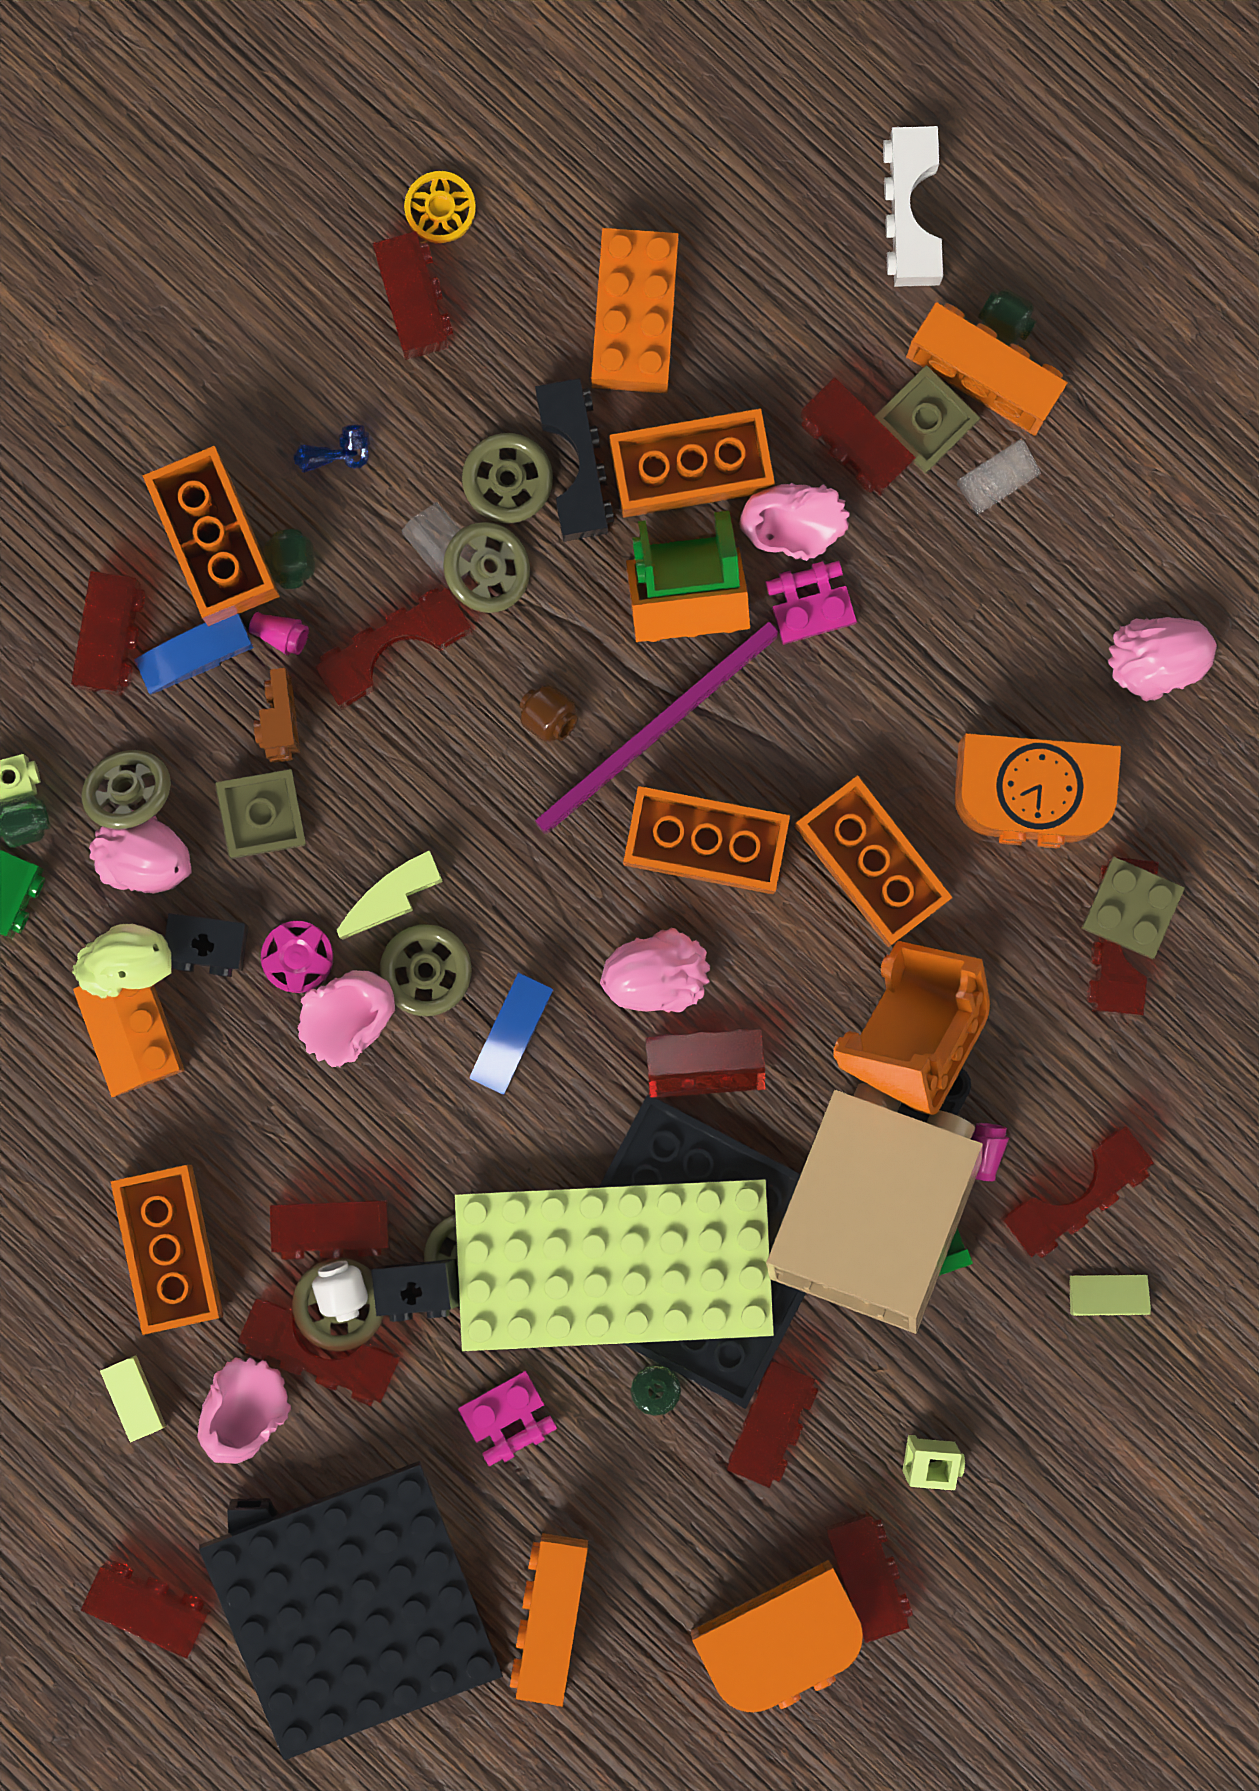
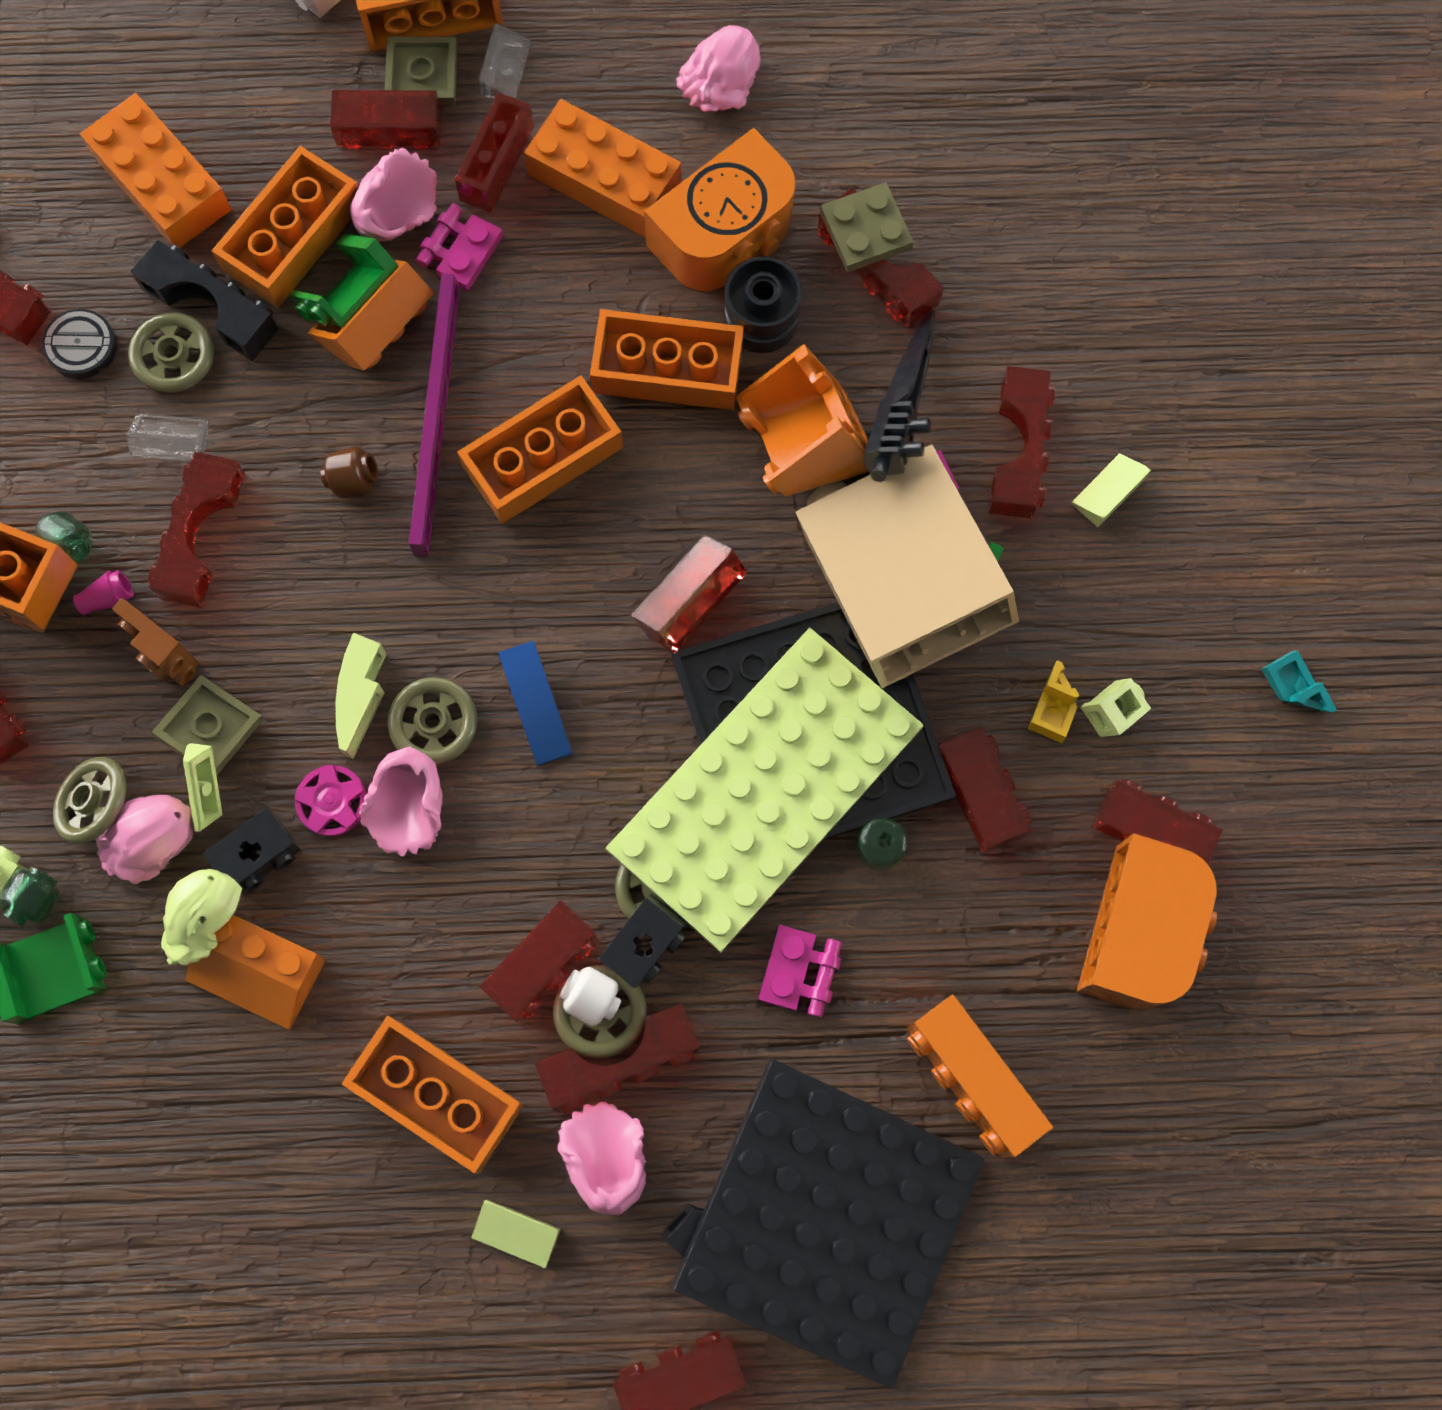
camera: 45 degrees left, 10 degrees down
blue slope [134,614,254,695] -> none
clear blue piece [294,424,370,473] -> none
olive plate [443,522,530,613] -> none
bright pink piece [600,928,710,1013] -> none
none -> tile [42,308,117,379]
none -> yellowish green slope [183,743,223,832]
none -> clear red brick [454,92,534,213]
none -> orange brick [524,99,682,238]
none -> black wheel [725,257,802,353]
none -> black piece [864,310,935,482]
none -> yellow slope [1027,660,1079,743]
none -> teal slope [1261,650,1337,713]

